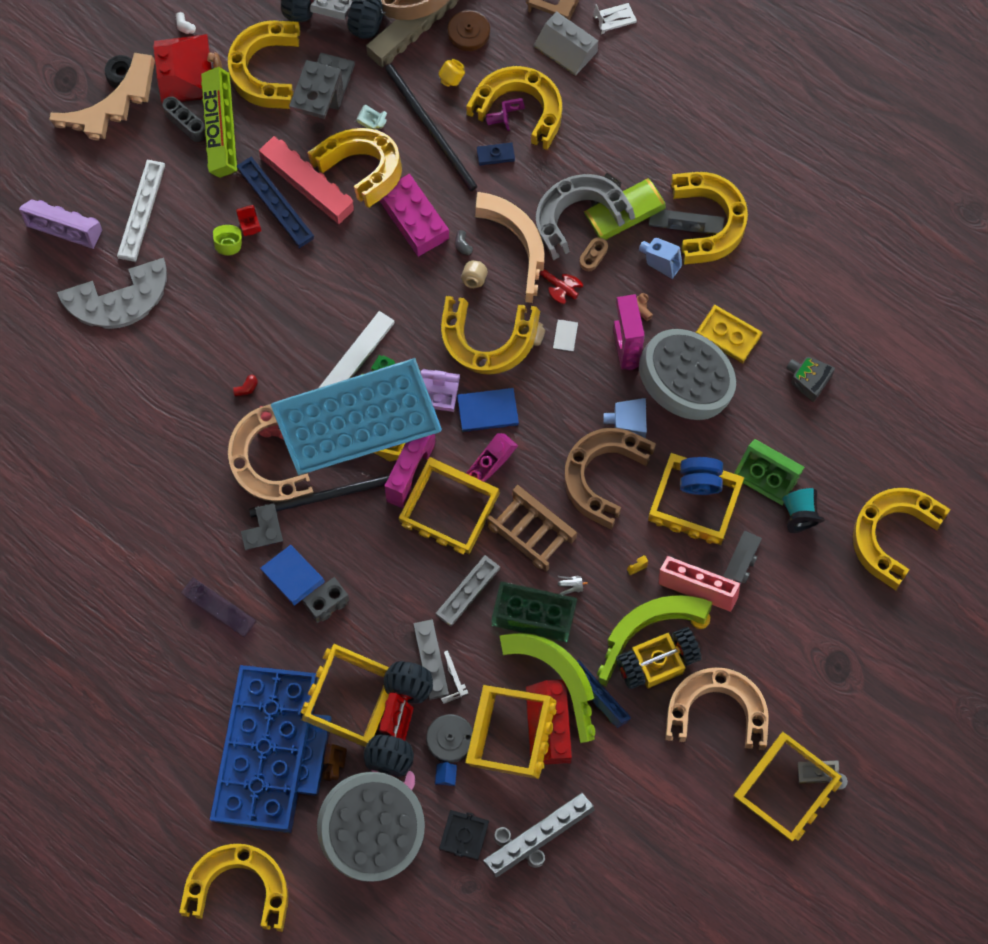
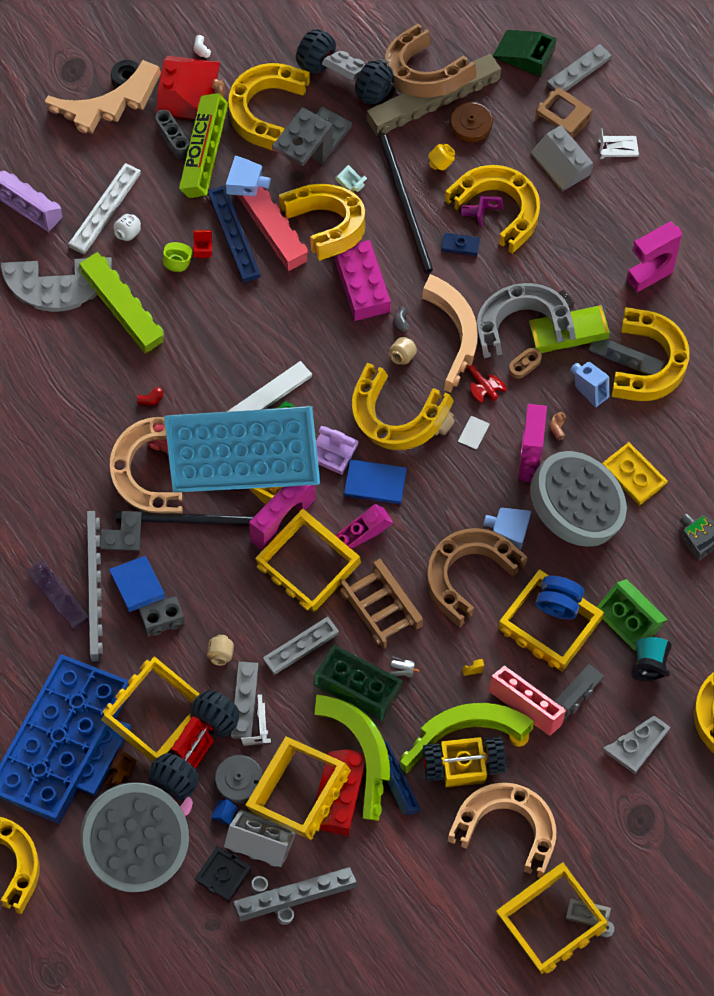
camera: 15 degrees right, 5 degrees down
none -> lime brick [79,252,164,354]
none -> light grey plate [87,511,103,662]
none -> white head [114,214,141,241]
none -> tan head [207,635,234,665]
none -> light grey slope [224,809,296,867]
none -> light blue torso [226,156,271,196]
none -> light grey wing [602,716,671,774]
none -> dark pink arch [627,221,682,292]

